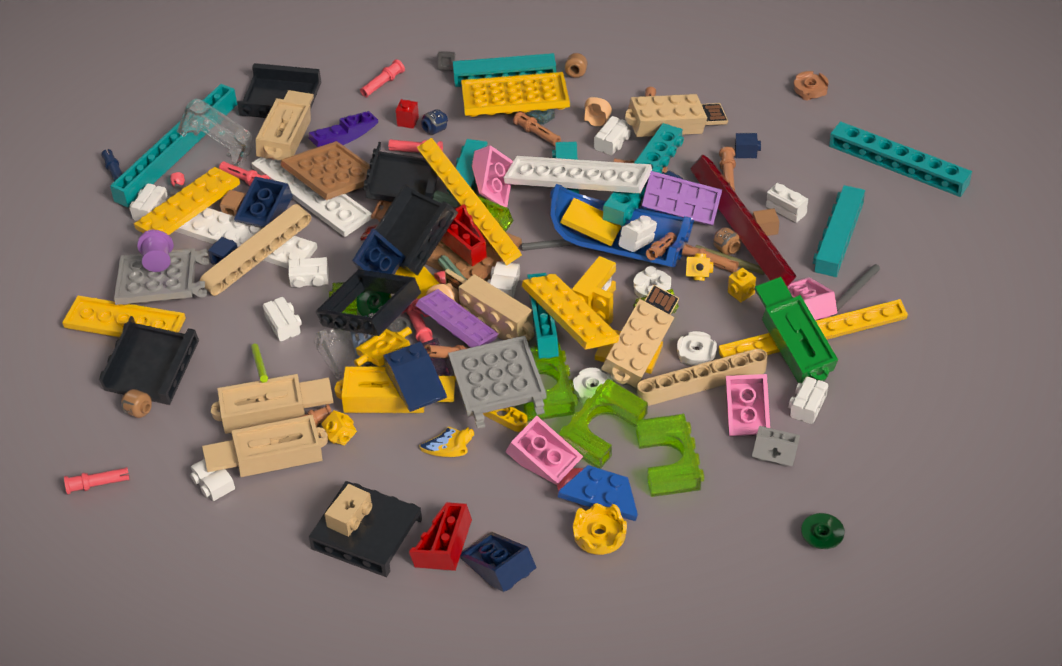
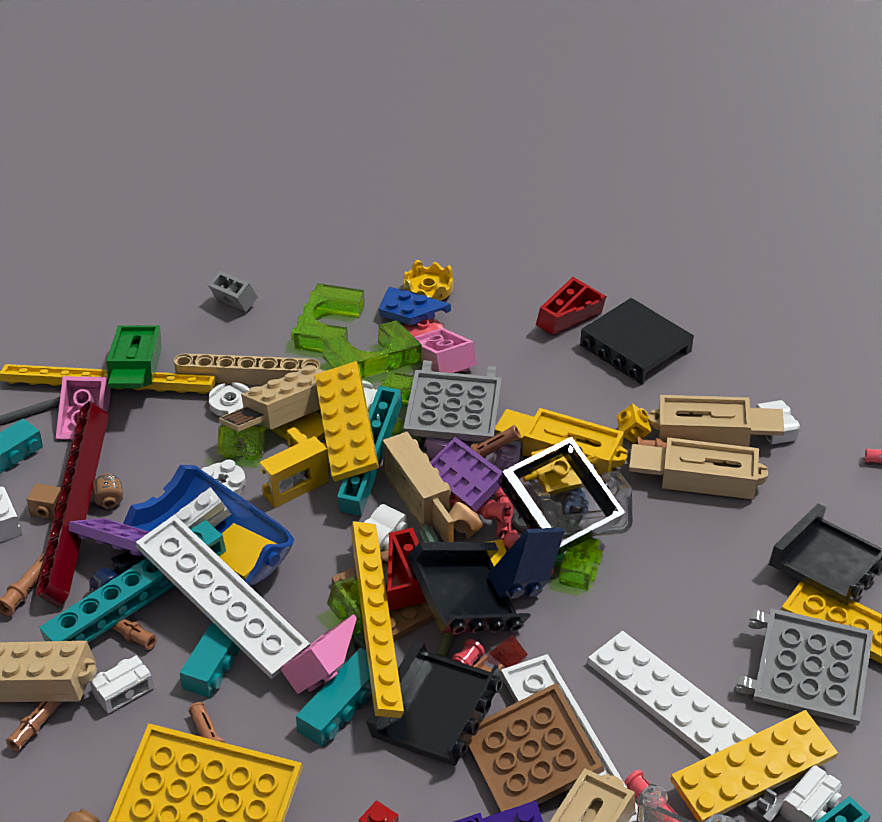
camera: 160 degrees left, 5 degrees down
medium nougat head [121,389,152,418] -> none
medium lavender piece [137,230,174,272] -> none
tan beam [200,204,311,296] -> none
dark blue brick [208,237,238,265] -> none
medium nougat brick [220,190,246,216] -> none
dark blue slope [234,176,293,228] -> none
lime bar [251,344,268,383] -> none
white brick [263,297,302,341] -> none
white brick [289,257,329,288] -> none
tan brick [325,484,372,537] -> none
dark blue slope [384,341,447,412] -> none
coral pin [388,139,443,153] -> none
yellow arm [420,427,474,457] -> none
dark blue head [421,109,448,135] -> none
dark blue slope [460,532,537,592] -> none
dark grey bar [521,236,594,251] -> none
light nougat hair [584,97,612,126] -> none
nougat pin [646,232,677,260] -> none
nougat pin [682,244,739,273] -> none
yellow brick [686,253,713,281] -> none
olive bar [695,245,765,275] -> none
bright pink slope [726,374,770,436] -> none
yellow brick [728,268,756,303] -> none
white brick [788,377,828,424] -> none
dark green dish [801,513,845,549] -> none

